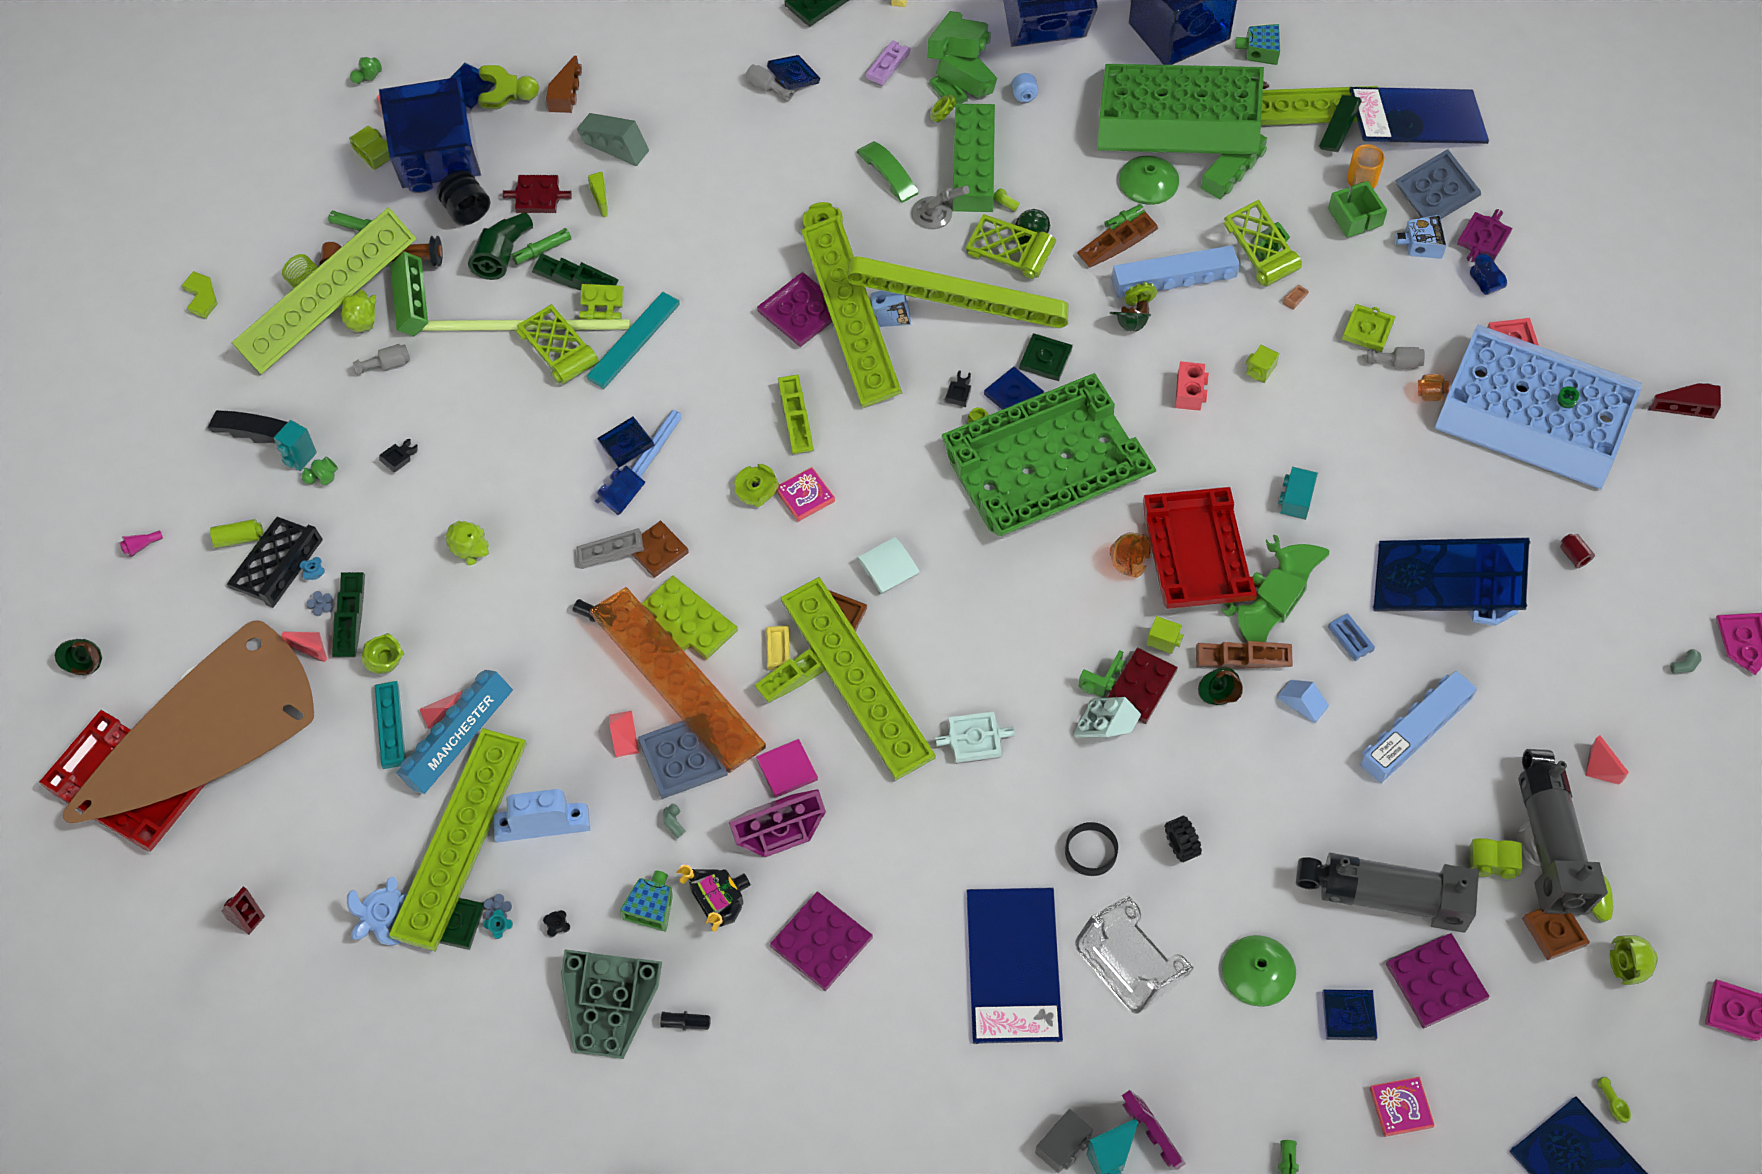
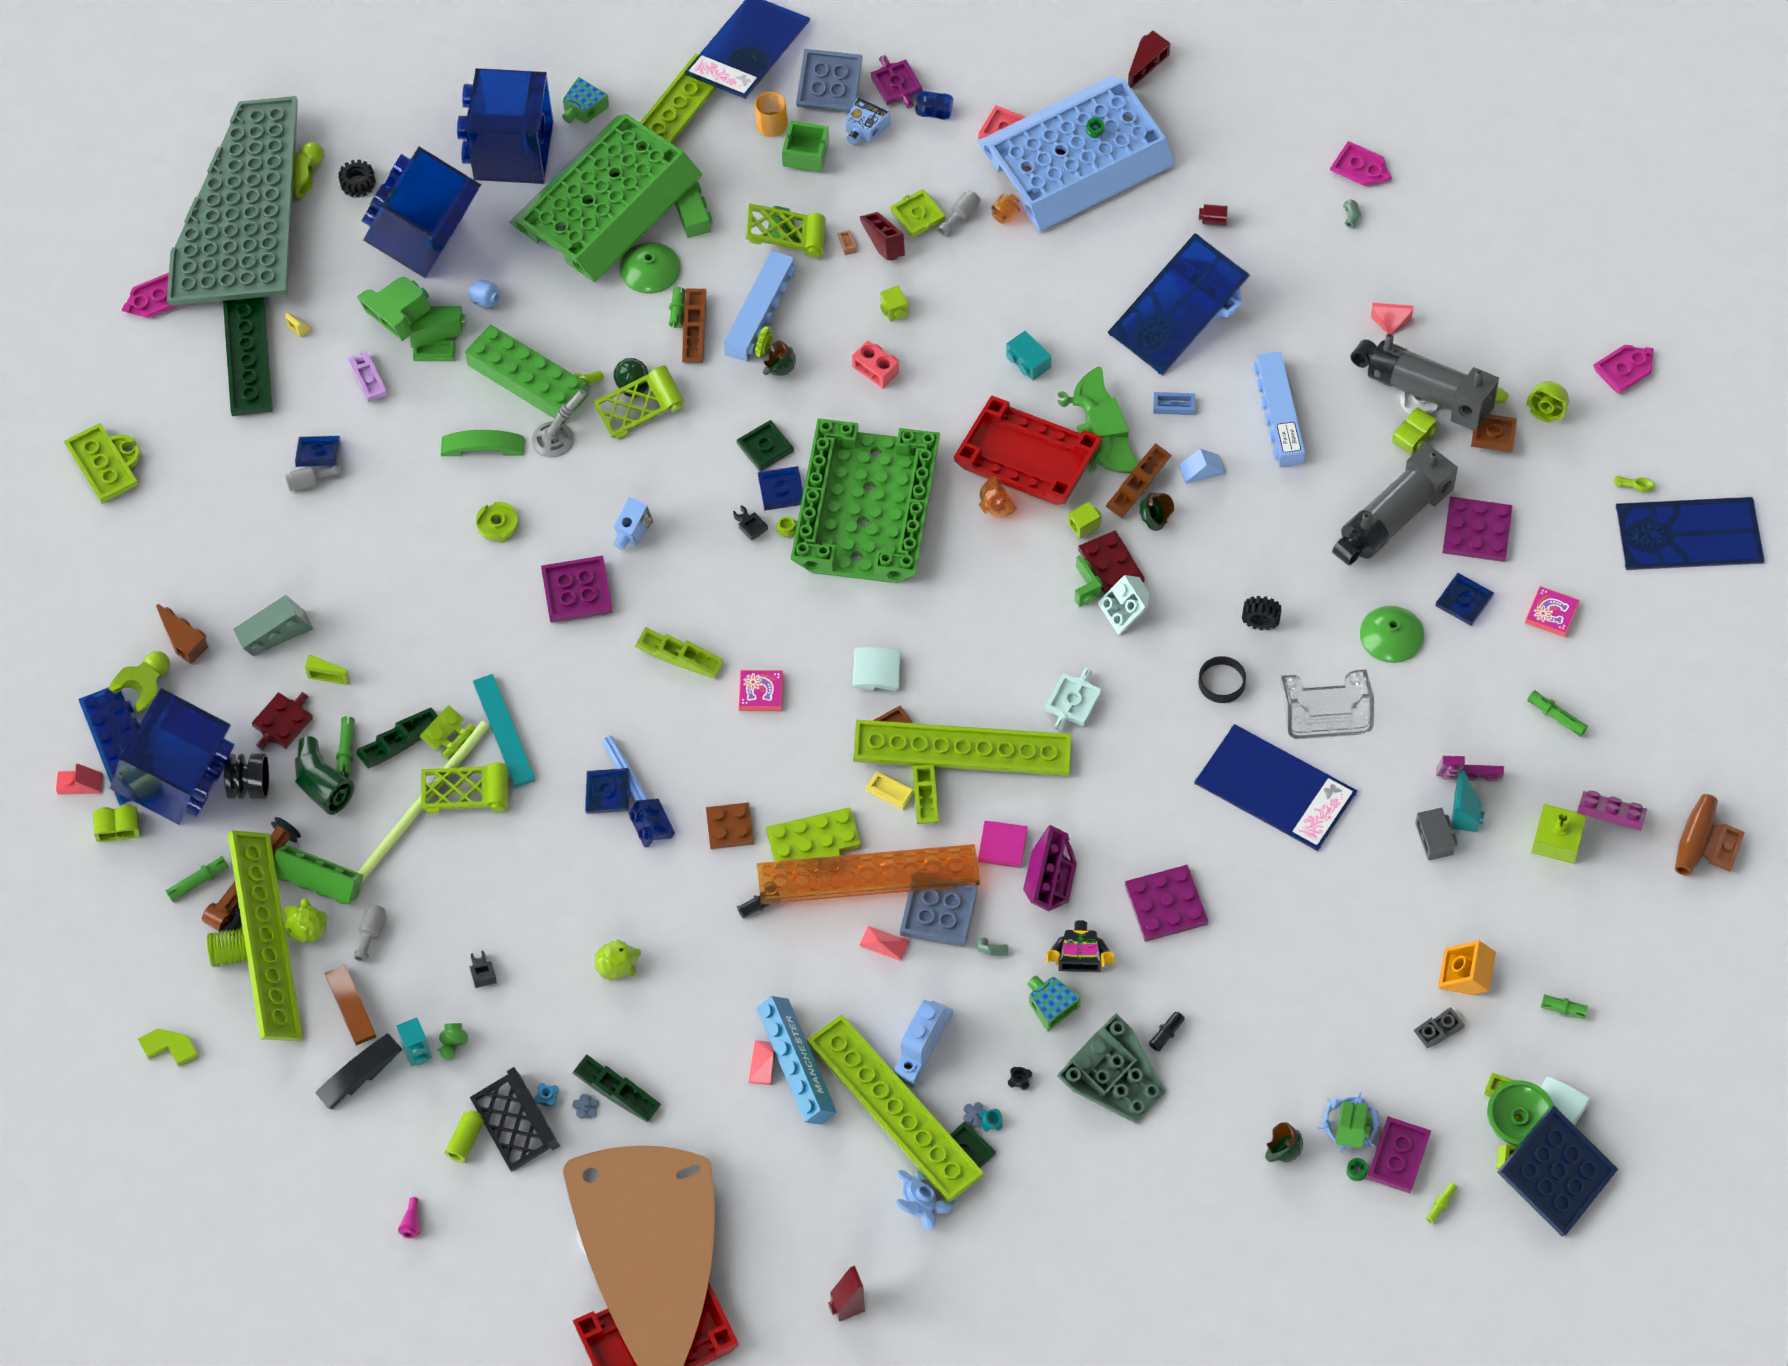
camera: 55 degrees left, 0 degrees up
dark green piece [54,639,103,675] -> none
coral slope [281,631,327,662] -> none
bright green animal [350,57,382,84] -> none
lime hair [361,633,404,674] -> none
teal tile [374,681,406,769] -> none
light grey tile [577,528,644,569] -> none
lime plate [734,464,779,507] -> none
lime plate [801,215,902,408] -> none
lime beam [847,256,1069,328] -> none
lime gear [930,95,956,123] -> none
dark green tile [1319,95,1362,152] -> none
none -> dark orange slope [324,965,377,1046]
none -> dark red slope [860,212,905,260]

